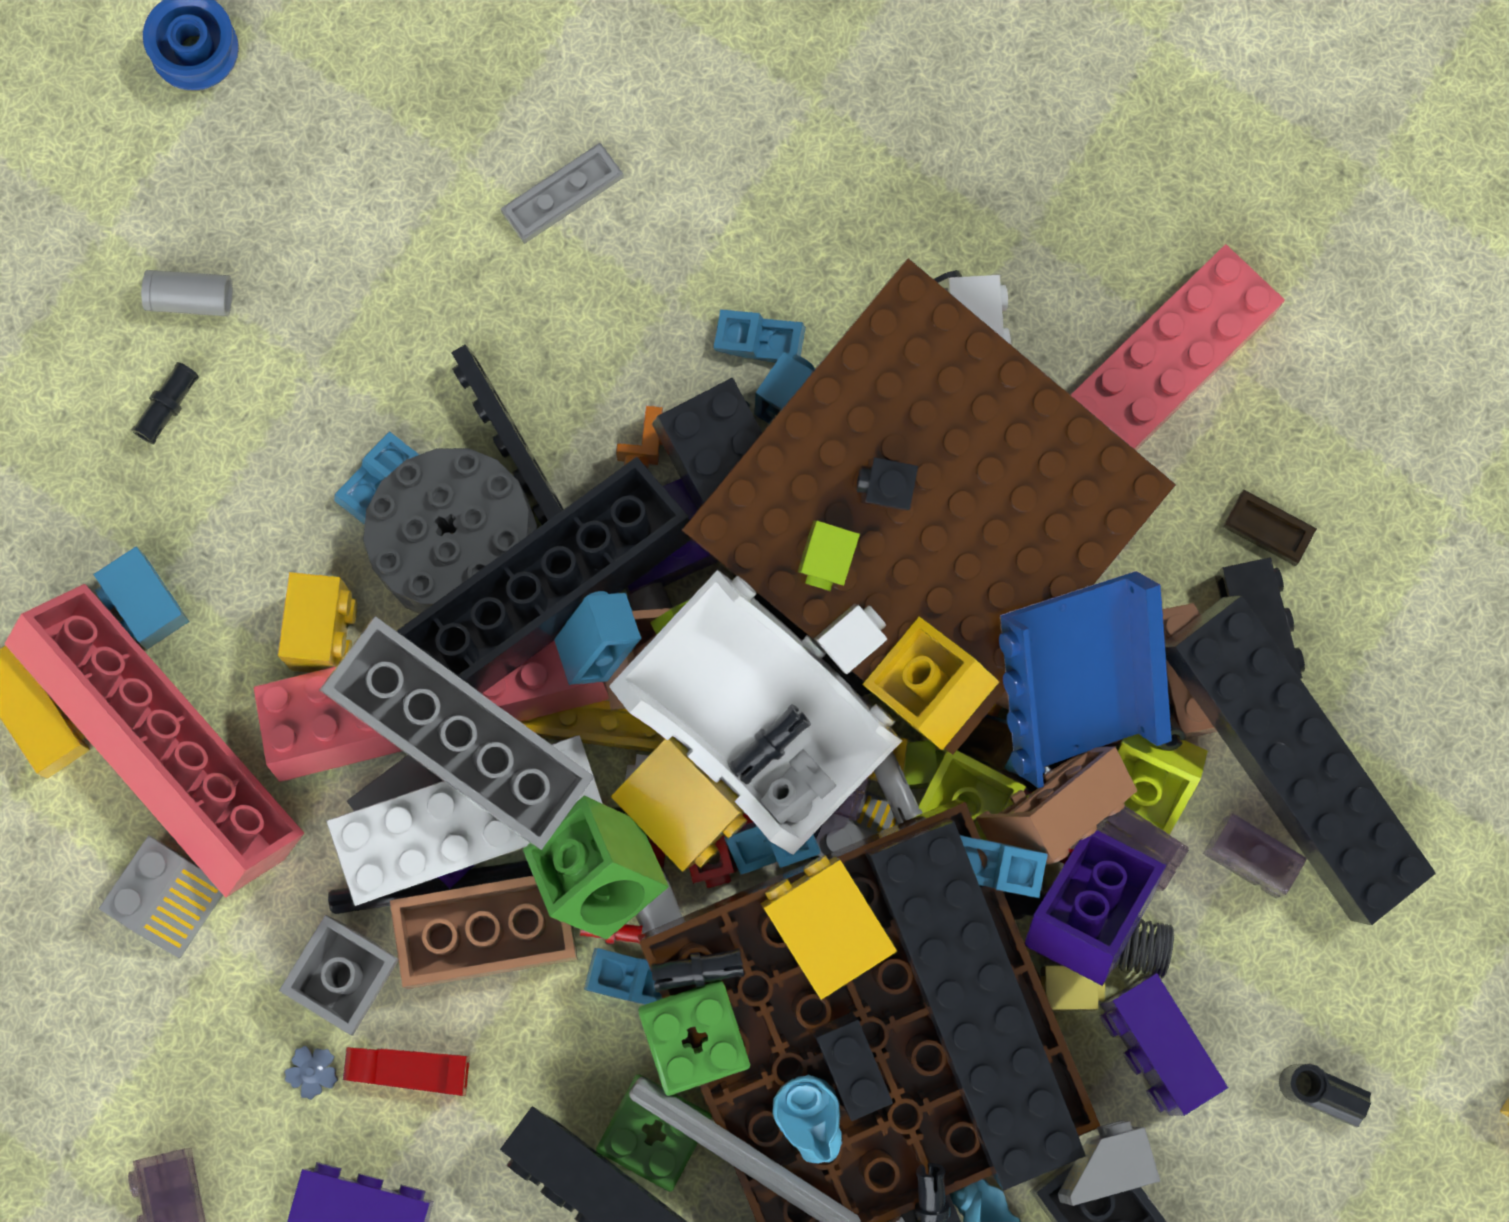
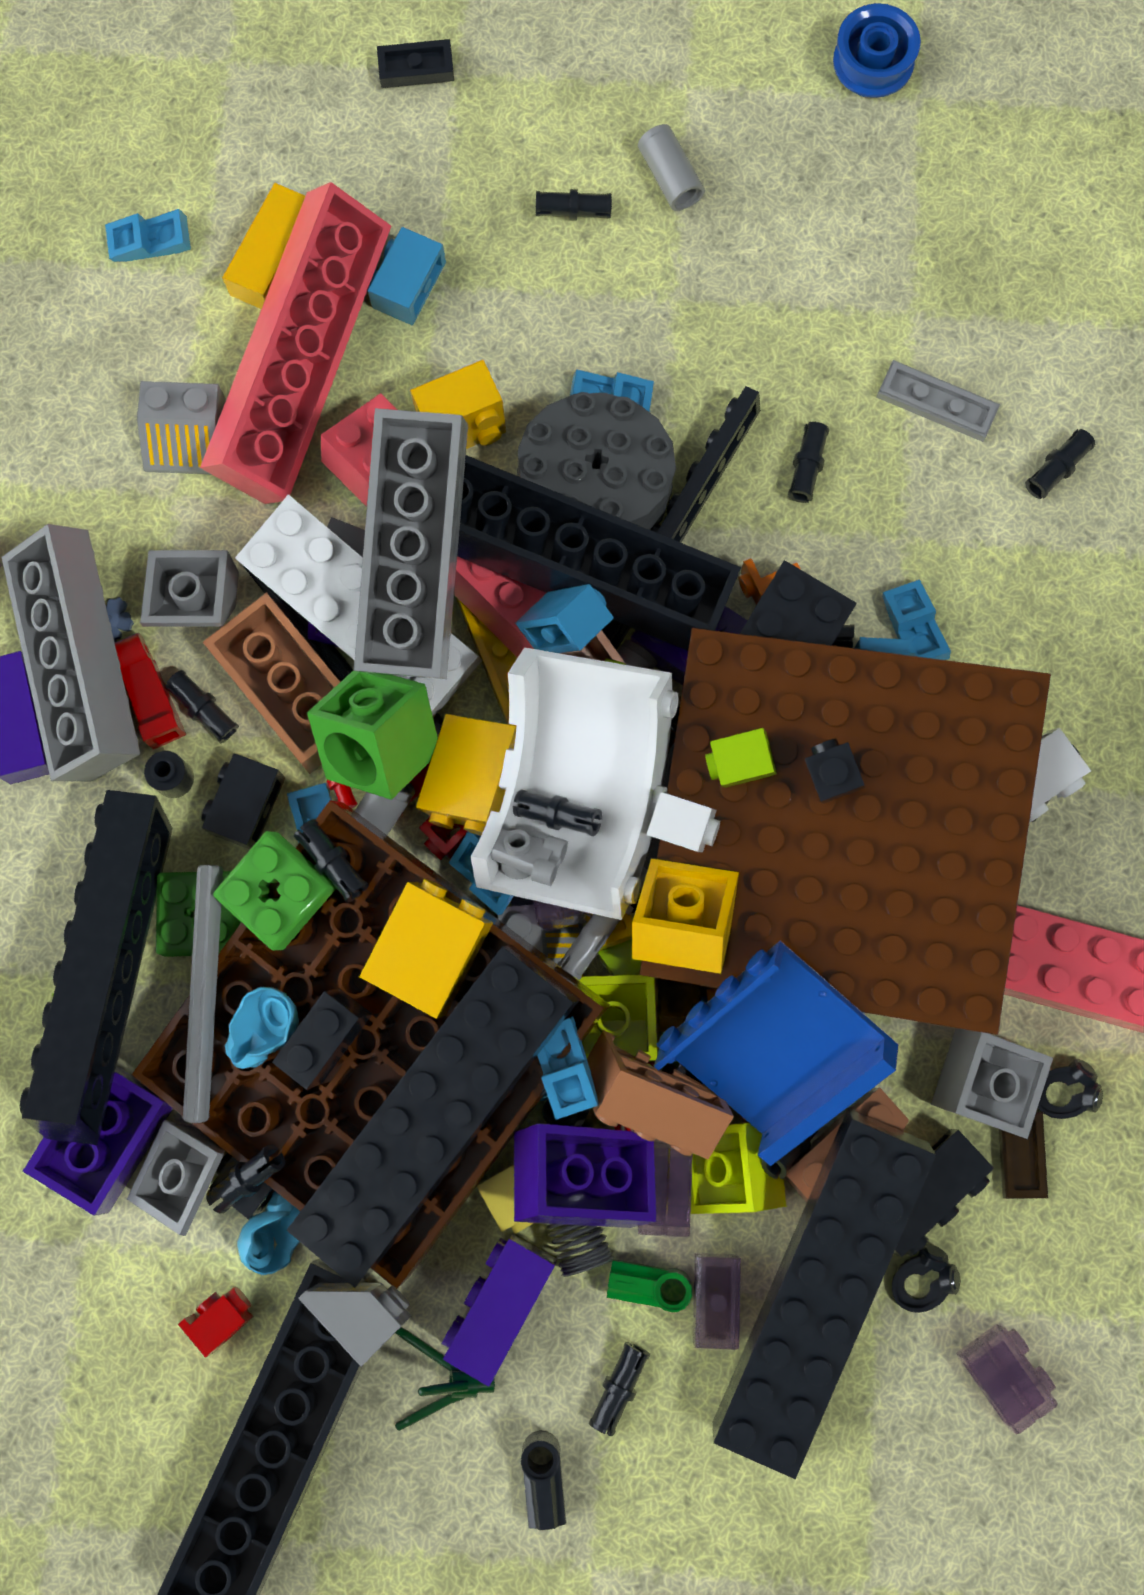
camera: 70 degrees right, 0 degrees up
none -> light grey brick [1,524,140,782]
none -> black brick [144,751,194,798]
none -> black pin [164,670,239,744]
none -> black brick [201,753,285,849]
none -> dark green plant [395,1327,495,1431]
none -> black pin [589,1342,650,1436]
none -> green piece [607,1259,693,1312]
none -> black pin [788,422,829,503]
none -> black piece [892,1244,961,1313]
none -> light grey slope [931,1028,1053,1139]
none -> clear purple brick [956,1324,1058,1435]
none -> black pin [1025,429,1096,499]
none -> black piece [1038,1058,1103,1119]

